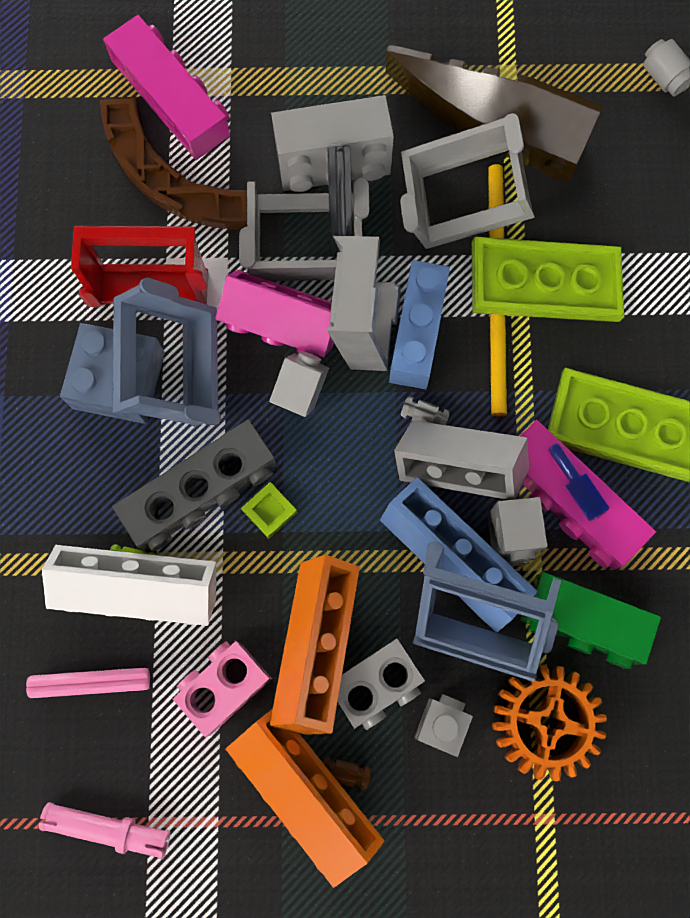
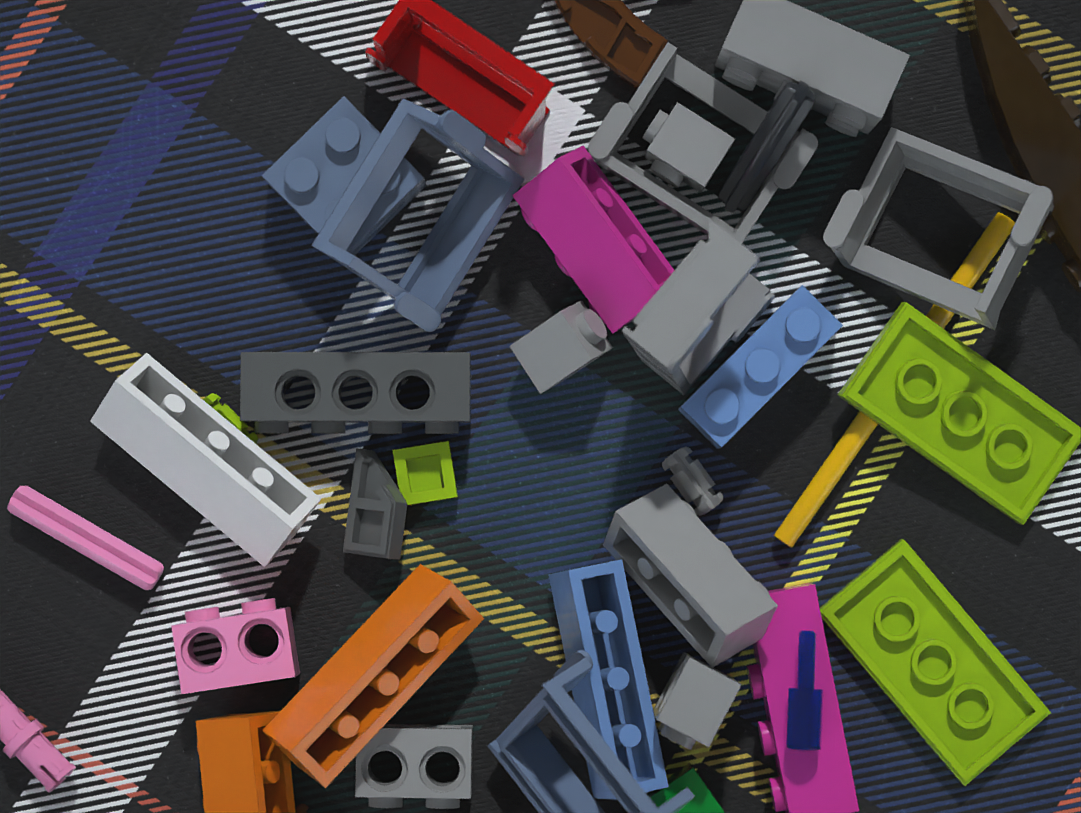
camera: 30 degrees right, 10 degrees up
none -> dark grey tile [343,448,407,560]
none -> light grey brick [642,102,735,193]

